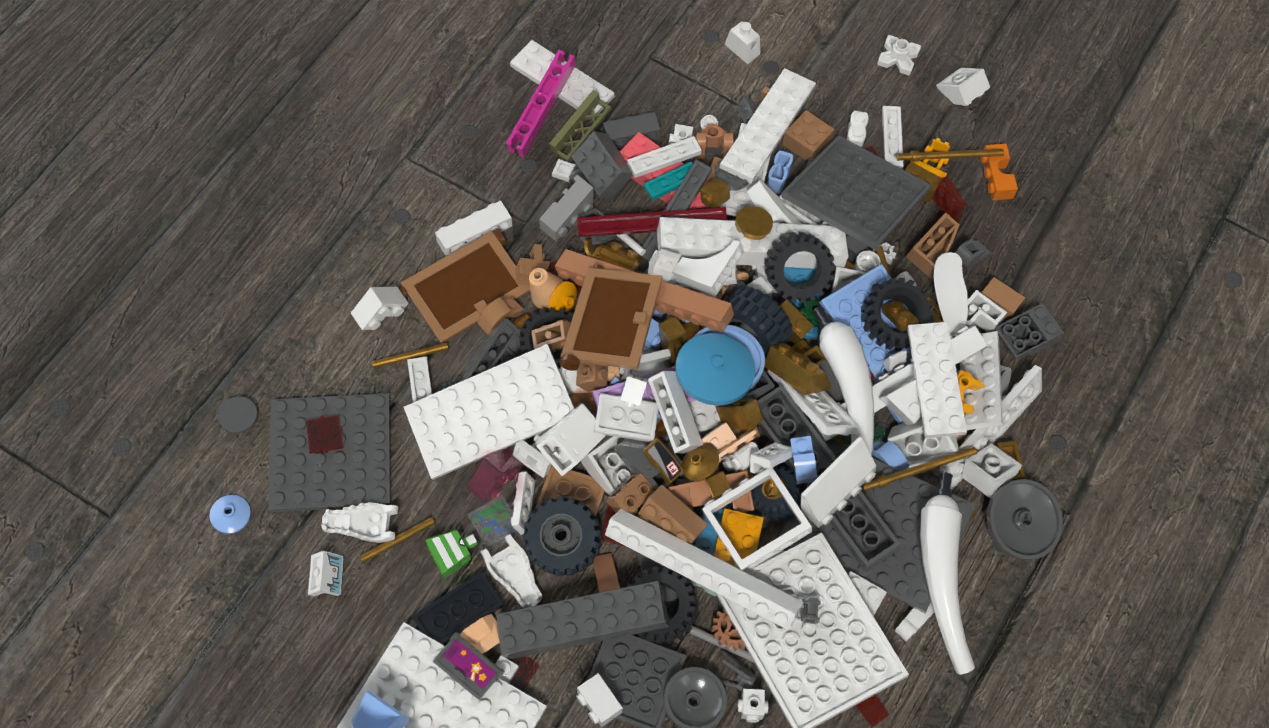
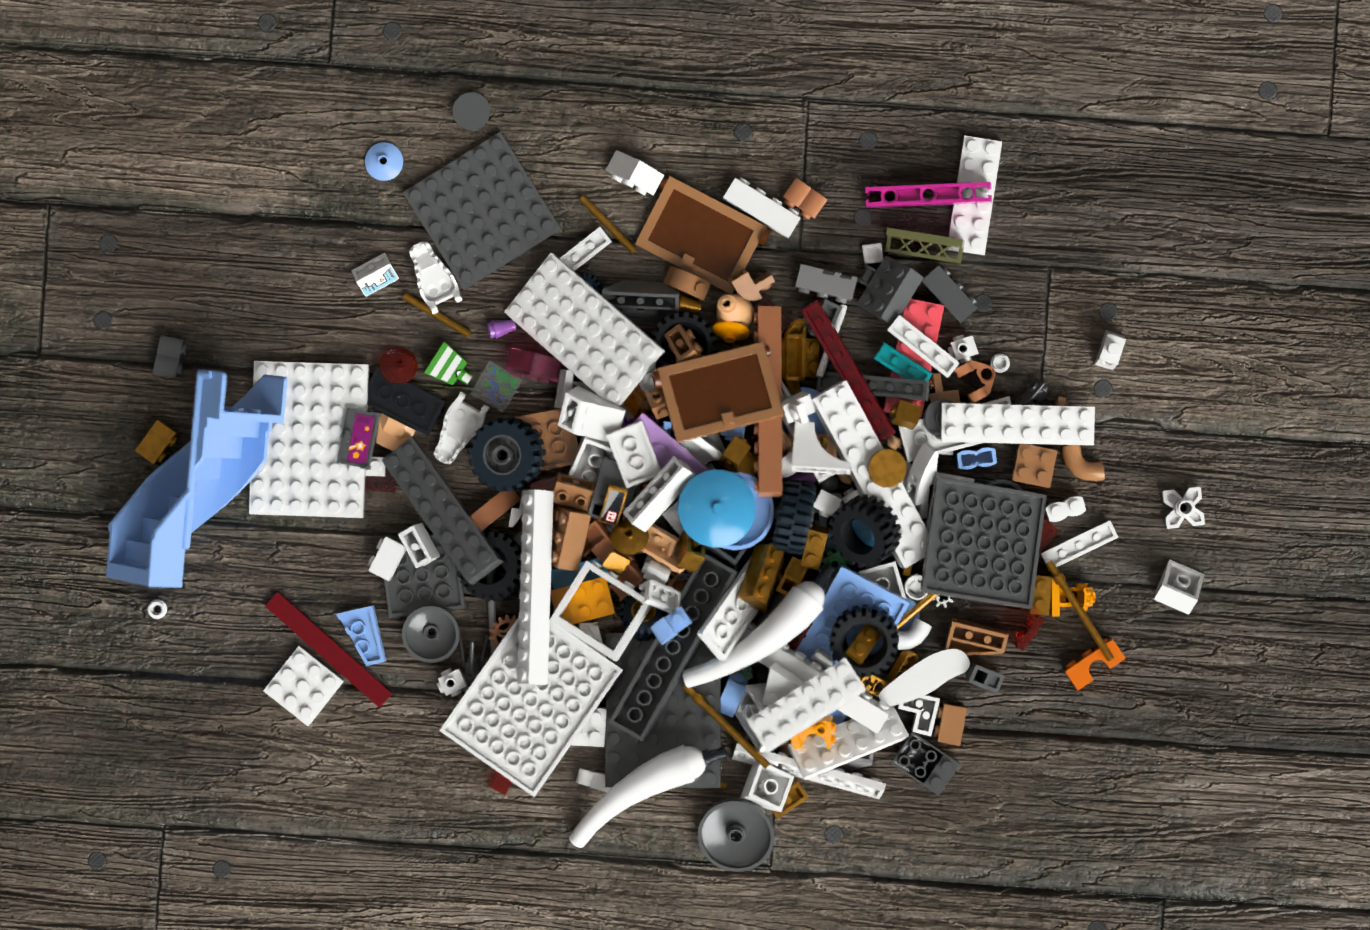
camera: 65 degrees right, 25 degrees up
clear red piece [306,416,343,454] -> none
white plate [511,472,535,535] -> none
white slope [620,373,649,407] -> none
white slope [801,437,876,528] -> none
dark grey bush [801,598,821,624] -> none
none -> clear red dish [379,348,418,384]
none -> white brick [398,523,440,568]
none -> medium lavender cone [487,320,516,339]
none -> white slope [509,490,523,527]
none -> nougat brick [783,178,828,220]
none -> medium nougat cylinder [1062,445,1105,481]

